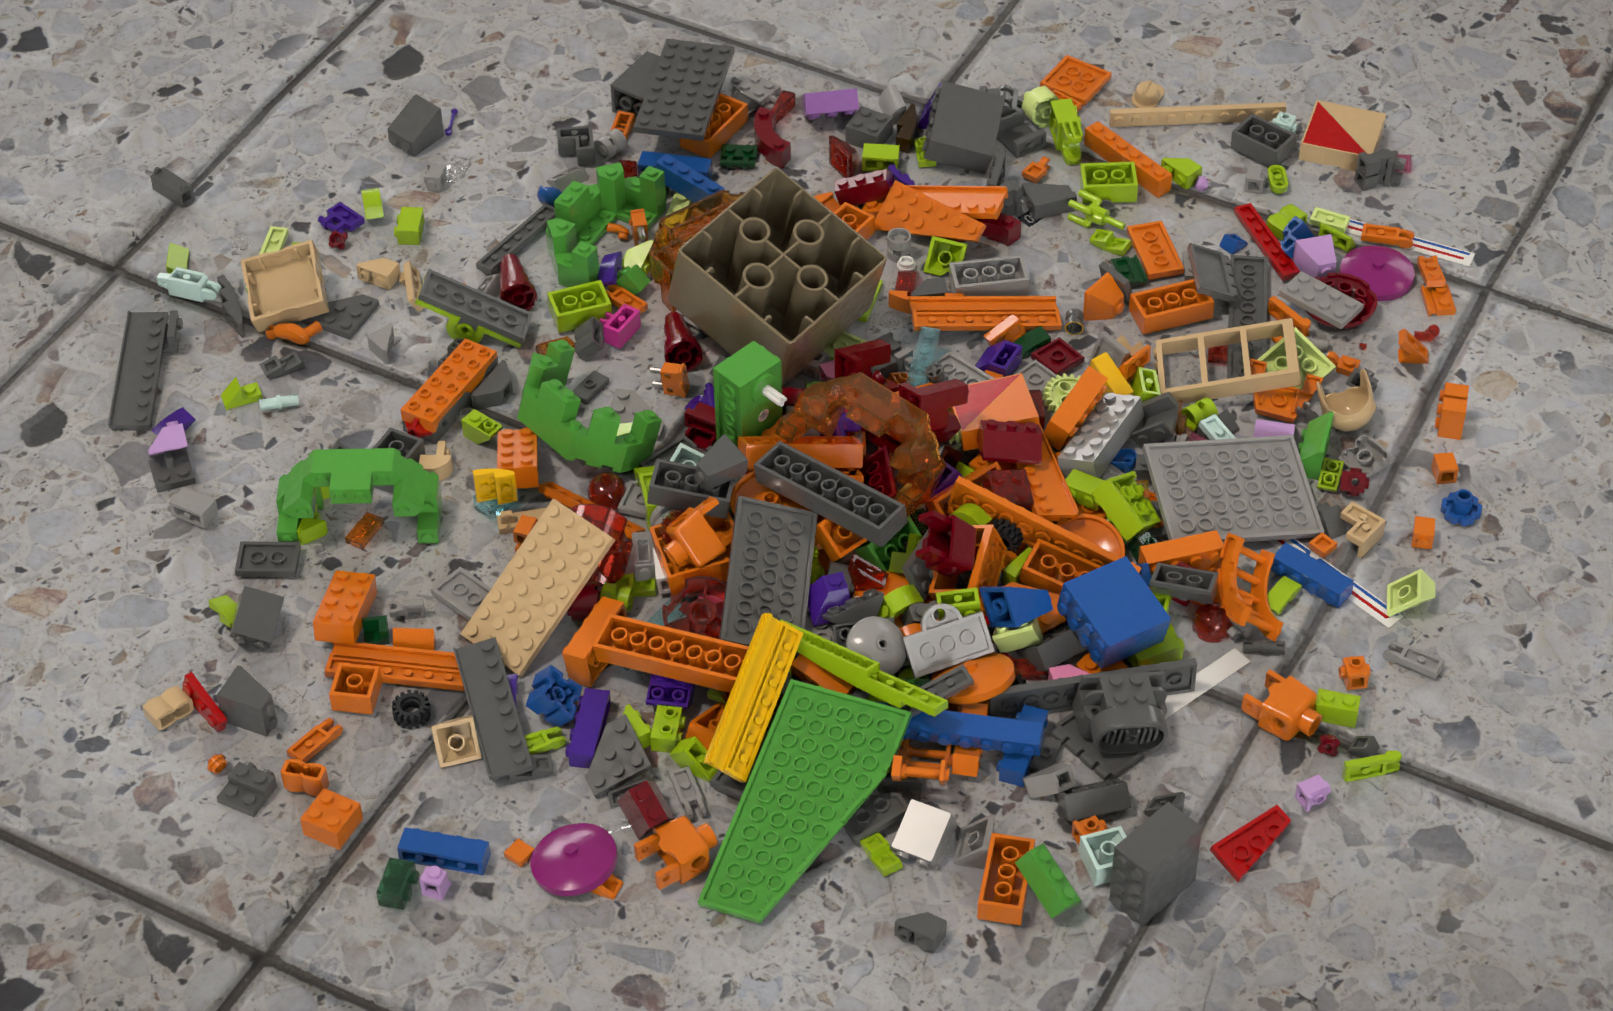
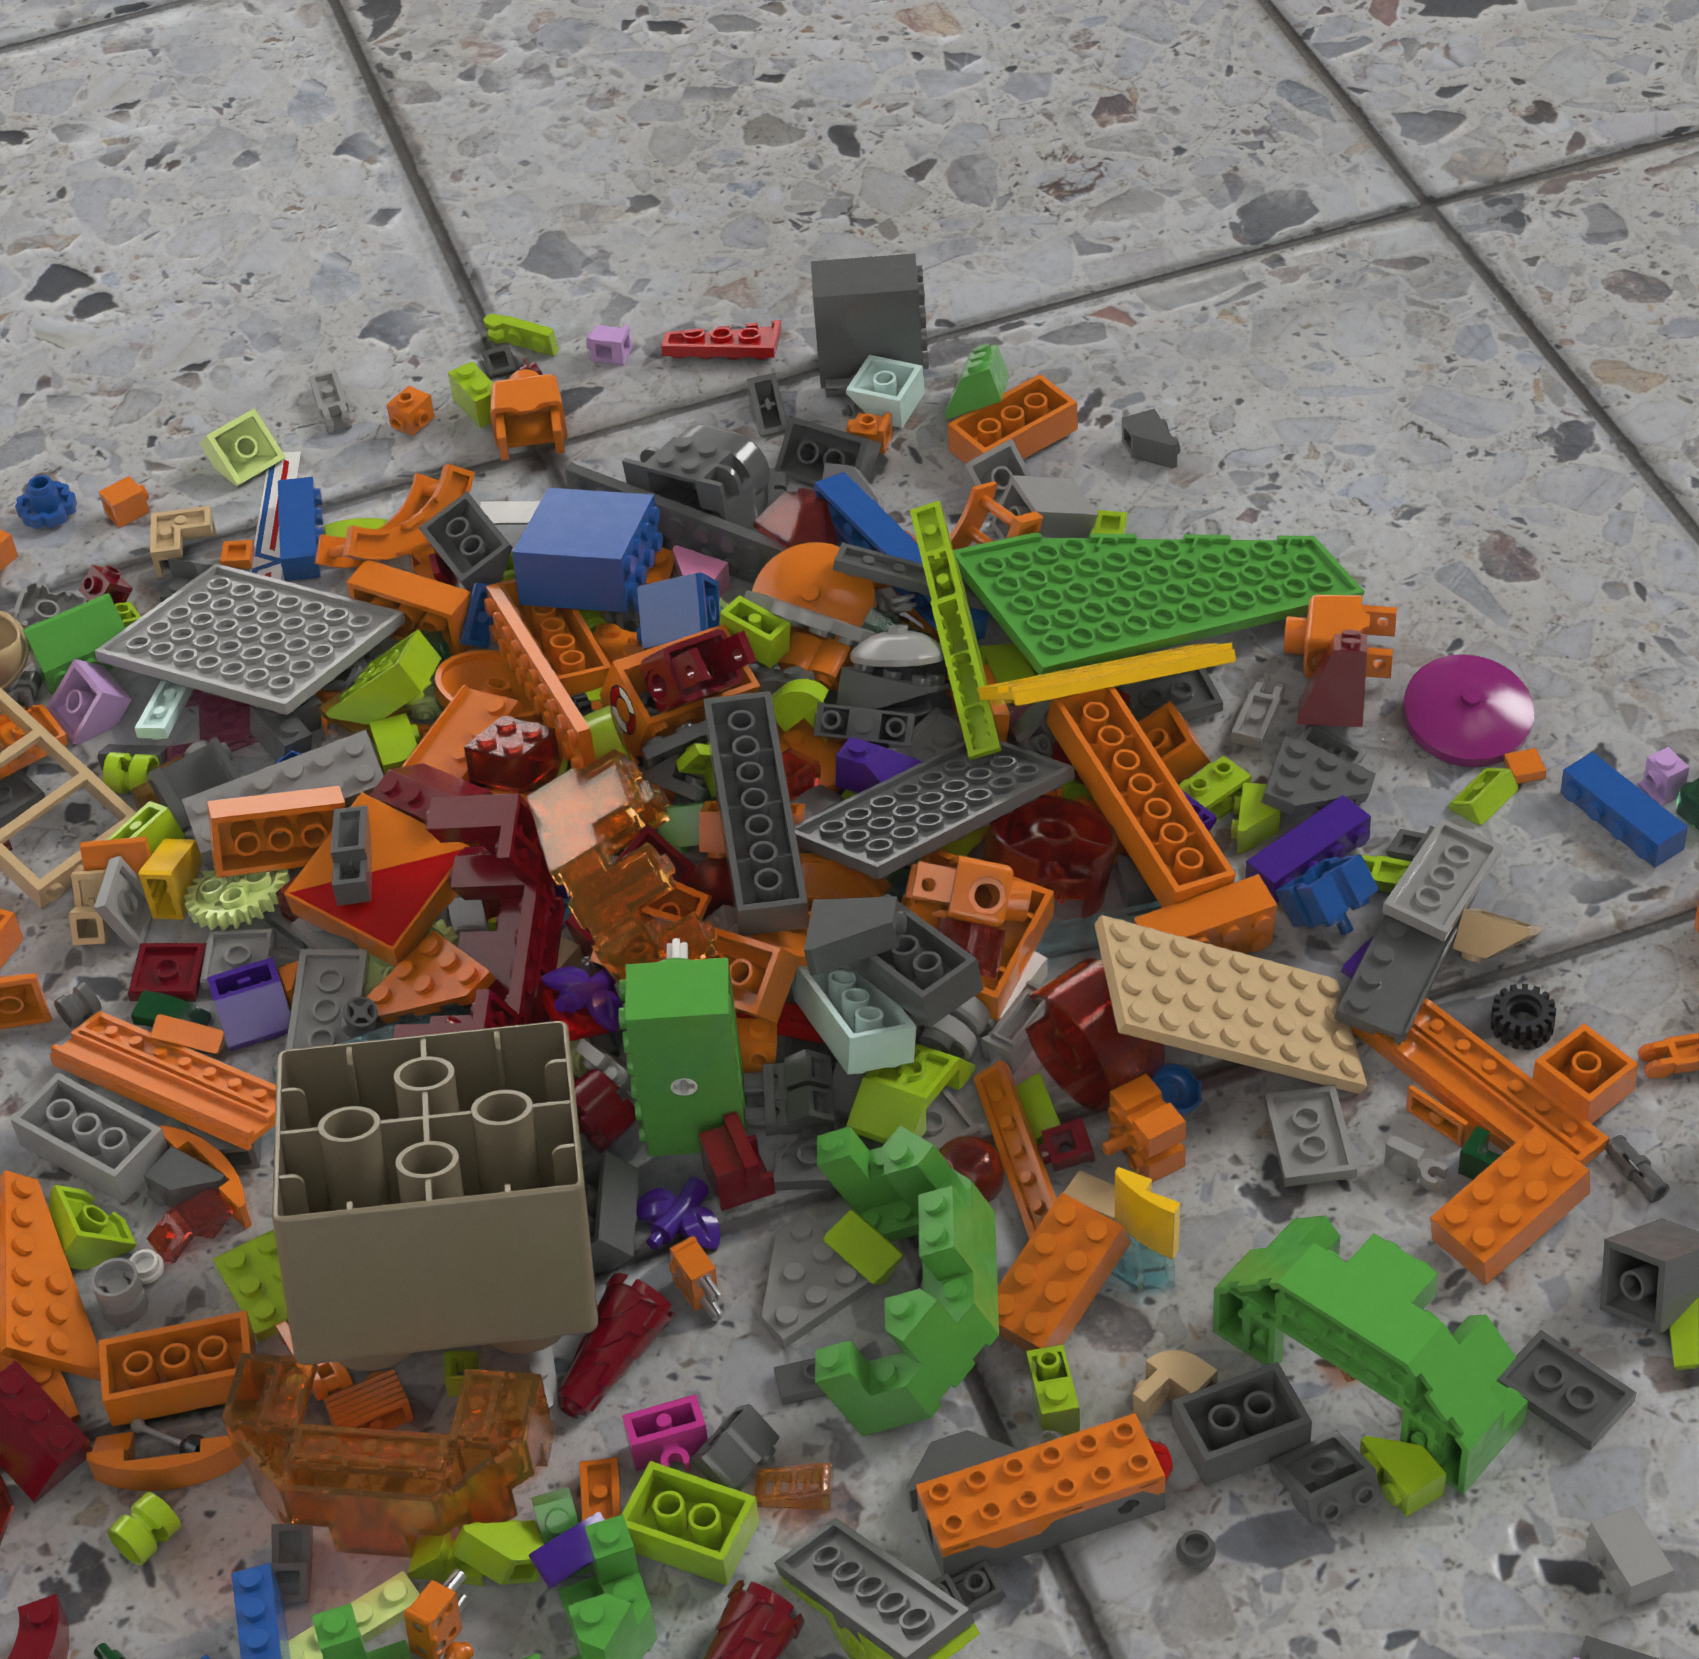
camera: 135 degrees left, 0 degrees up
lime slope [669,736,718,782] -> none
none -> dark grey slope [331,805,372,906]
none -> clear red slope [753,488,838,548]
none -> dark grey plate [1176,1530,1216,1569]
none -> light grey plate [1382,818,1503,942]
none -> lime slope [1448,768,1518,825]
none -> dark grey pin [1605,1135,1670,1202]

